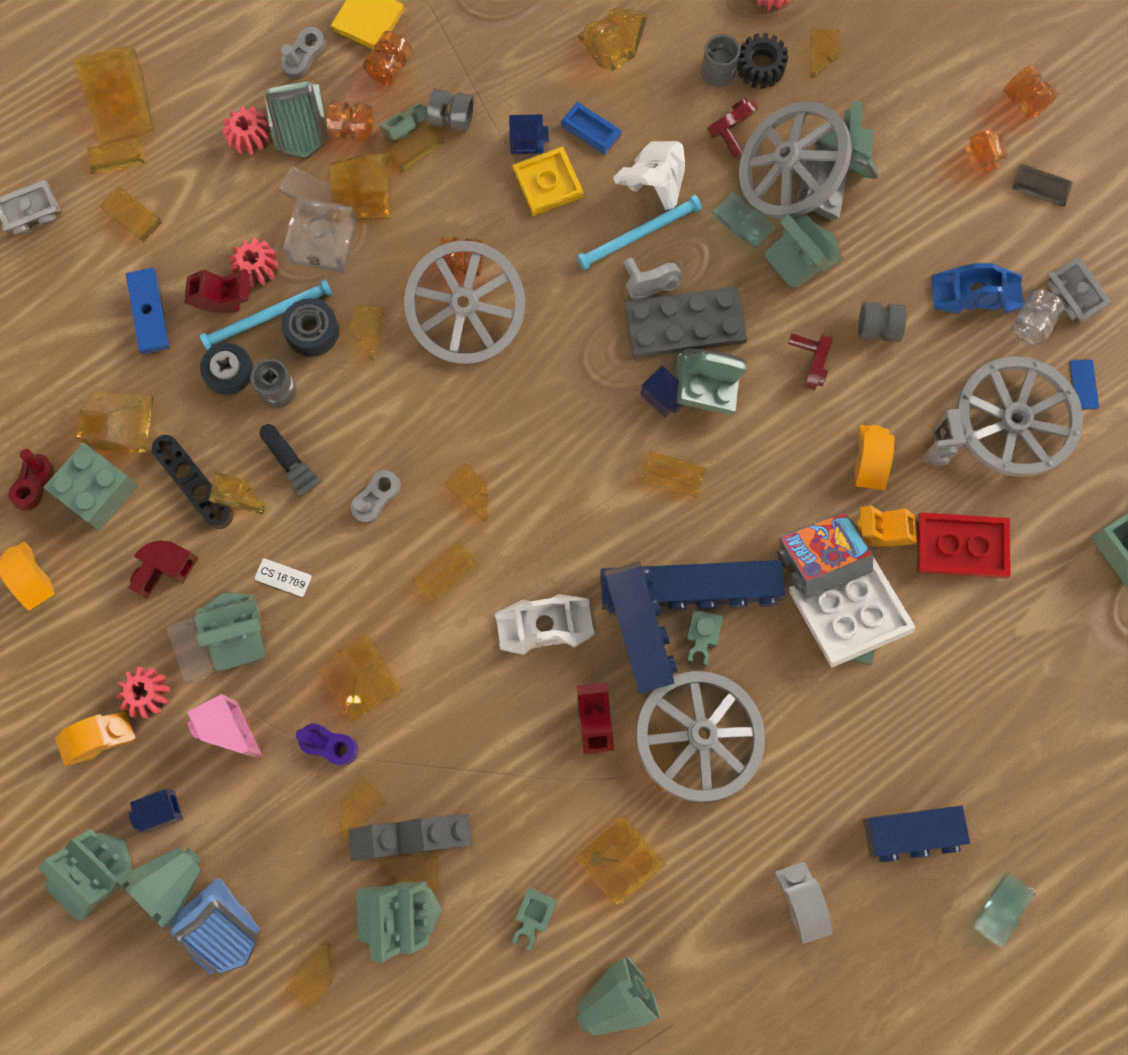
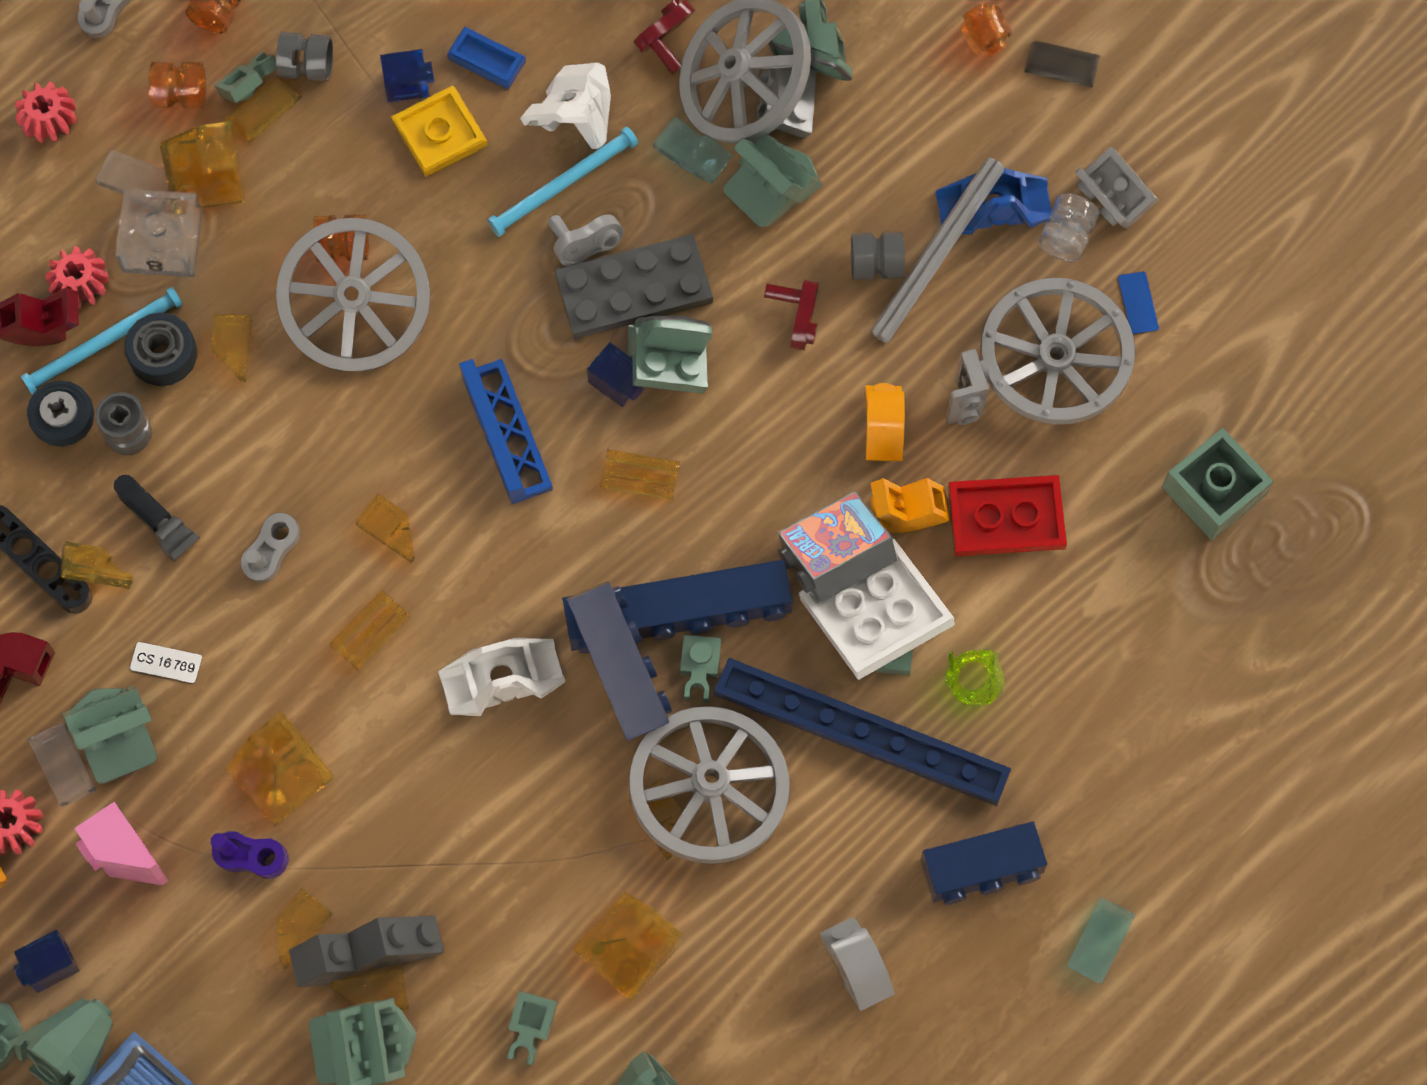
camera: 10 degrees left, 5 degrees down
sand green piece [265,82,330,159] -> none
dark red brick [576,682,614,754] -> none
none -> blue fence [459,359,553,505]
none -> dark blue plate [714,658,1012,806]
none -> light grey axle [871,157,1004,343]
none -> clear neon green piece [945,649,1005,706]

